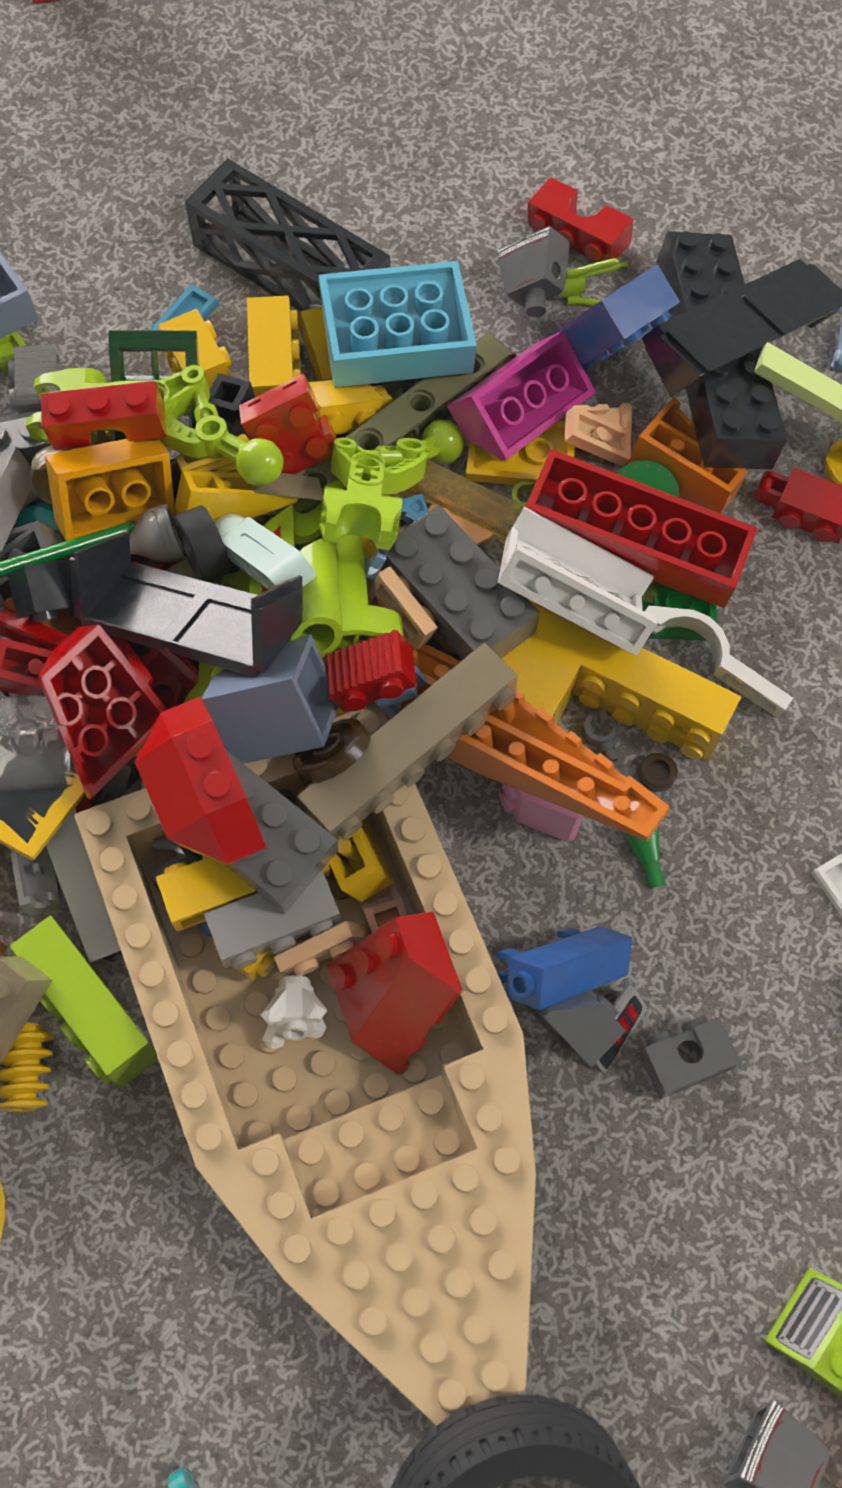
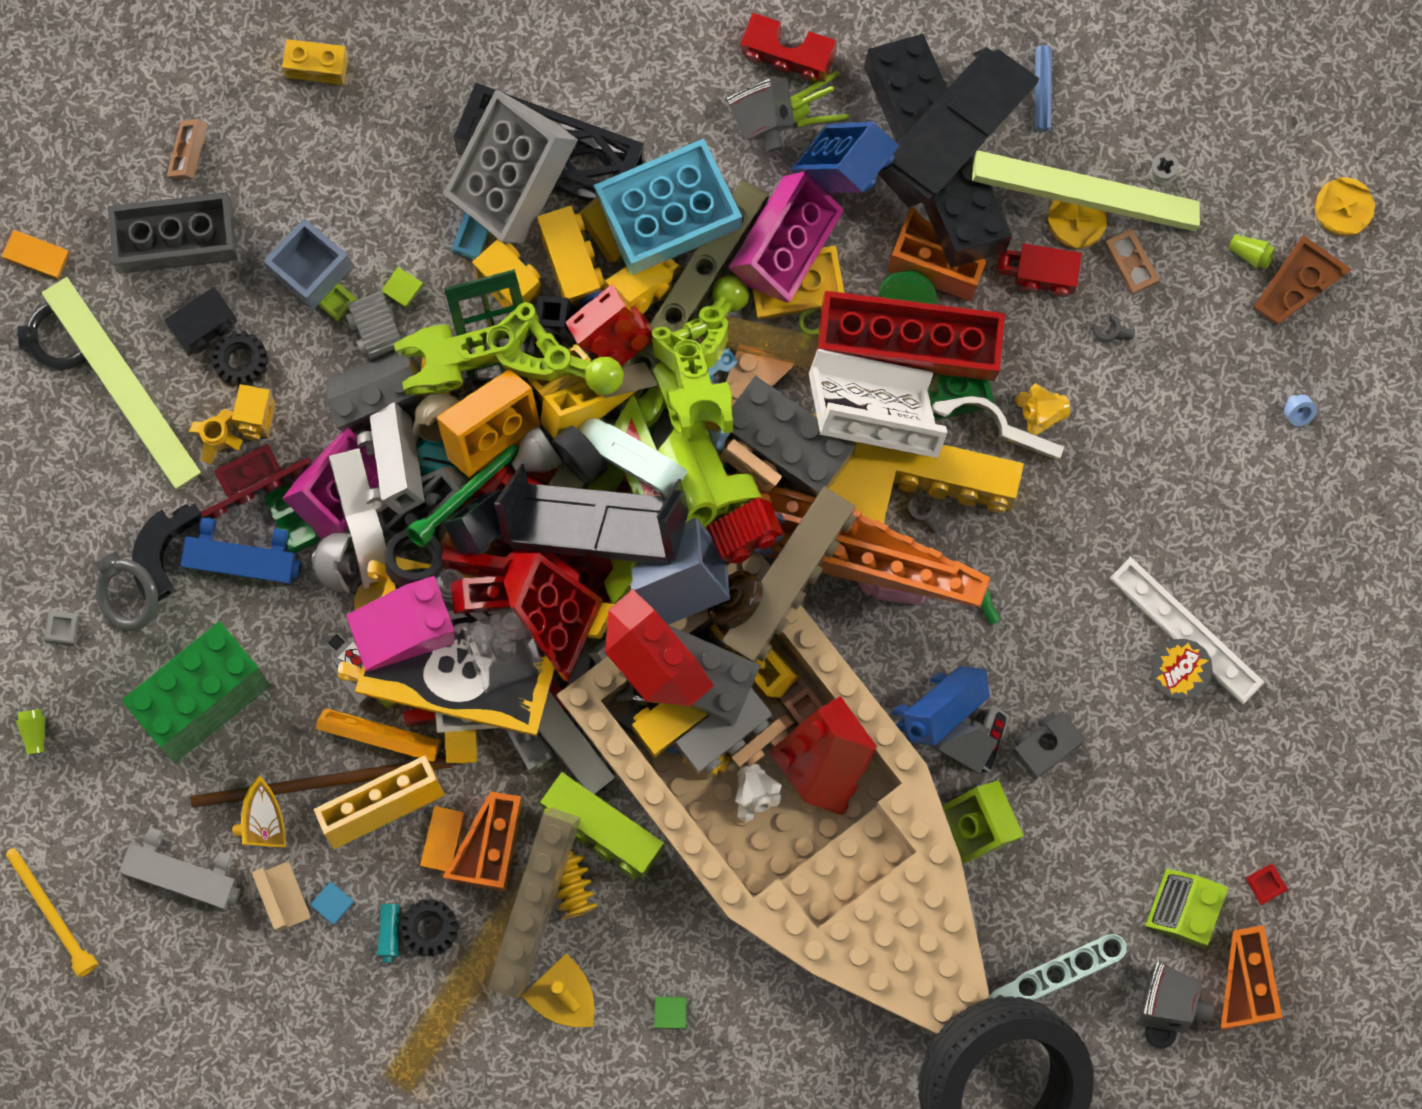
camera: 15 degrees left, 10 degrees up
red arch [41,381,166,450] -> none
light nougat wing [564,403,633,467] -> none
dark brown tile [638,753,678,792] -> none
none -> yellow brick [282,39,348,85]
none -> lime tile [381,267,423,309]
none -> light grey slope [443,90,578,243]
none -> bright green tile [654,996,686,1029]
none -> lime slope [942,780,1024,865]
none -> light aqua piece [985,934,1127,1001]
none -> yellow rock [1015,383,1070,436]

